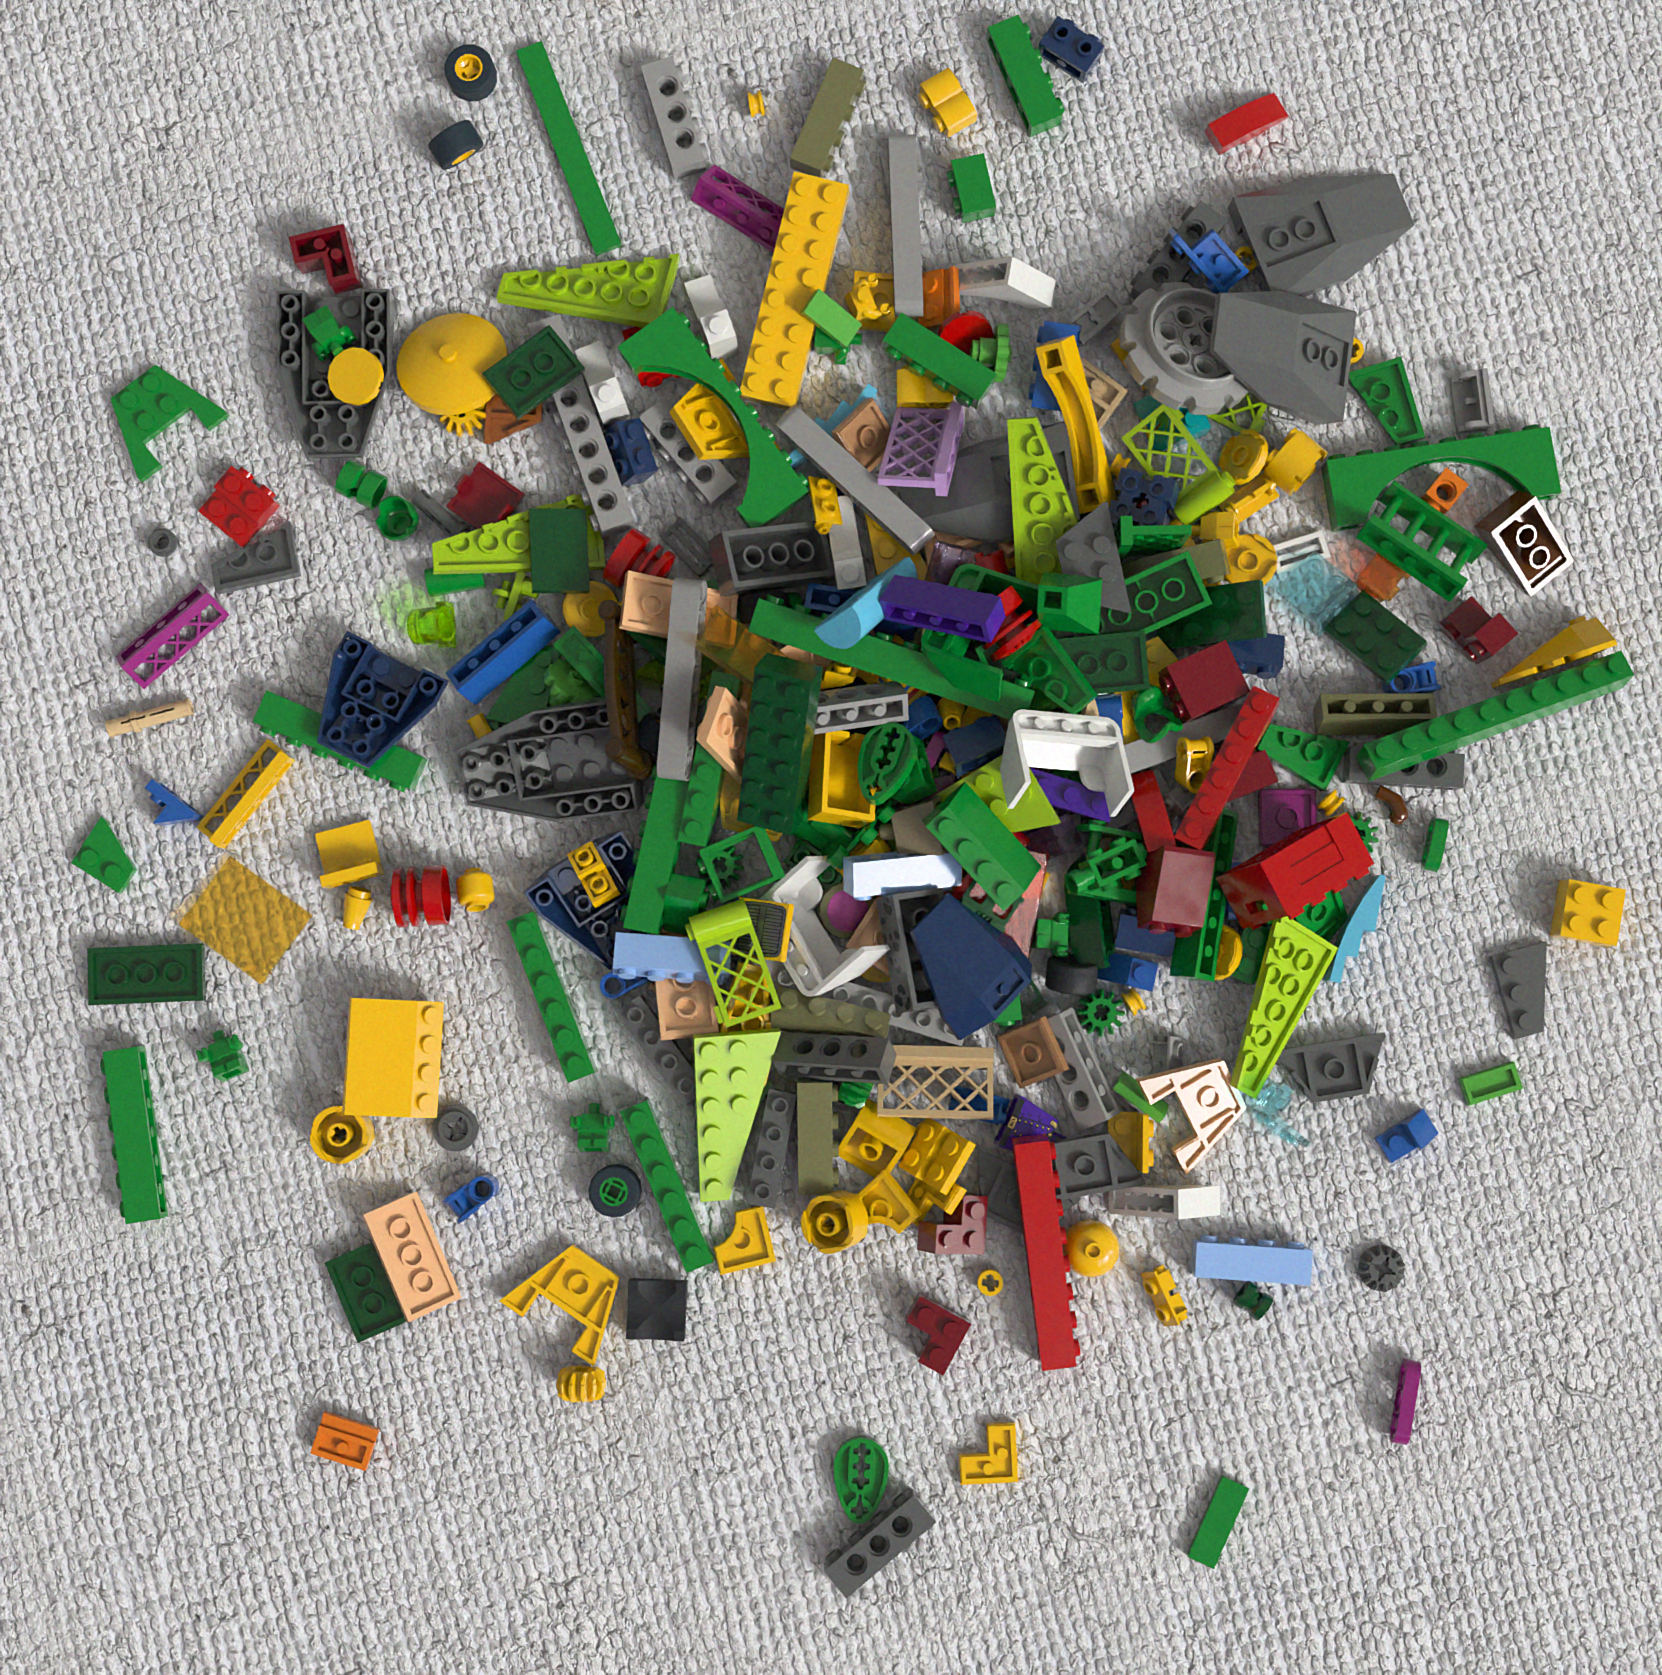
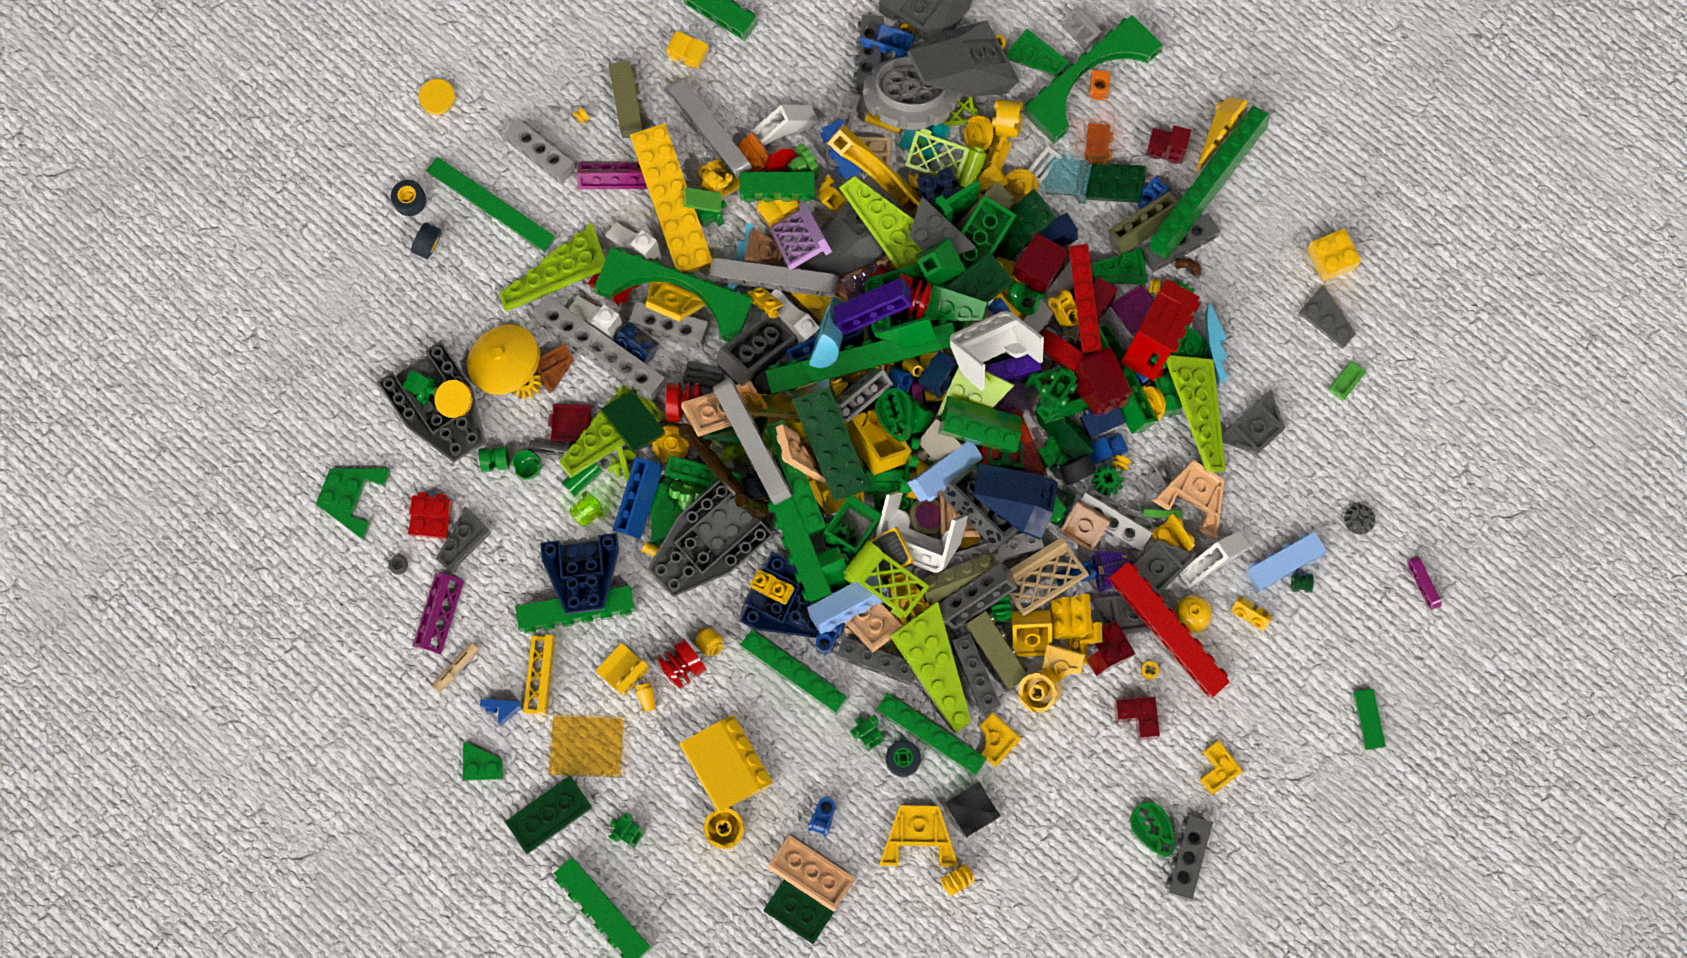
camera: 30 degrees left, 10 degrees down
dark red brick [289,224,363,294] -> none
dark grey gear [433,1105,480,1151] -> none
dark green tile [482,325,585,420] -> none
green brick [946,153,996,223] -> none
clear light blue bracket [1251,1081,1311,1148] -> none
green fence [1356,480,1488,602] -> none
blue slope [1374,1108,1439,1163] -> none
green beam [1421,817,1449,872] -> none
reddish brown slope [1474,490,1574,597] -> none
none -> yellow piece [817,175,846,212]

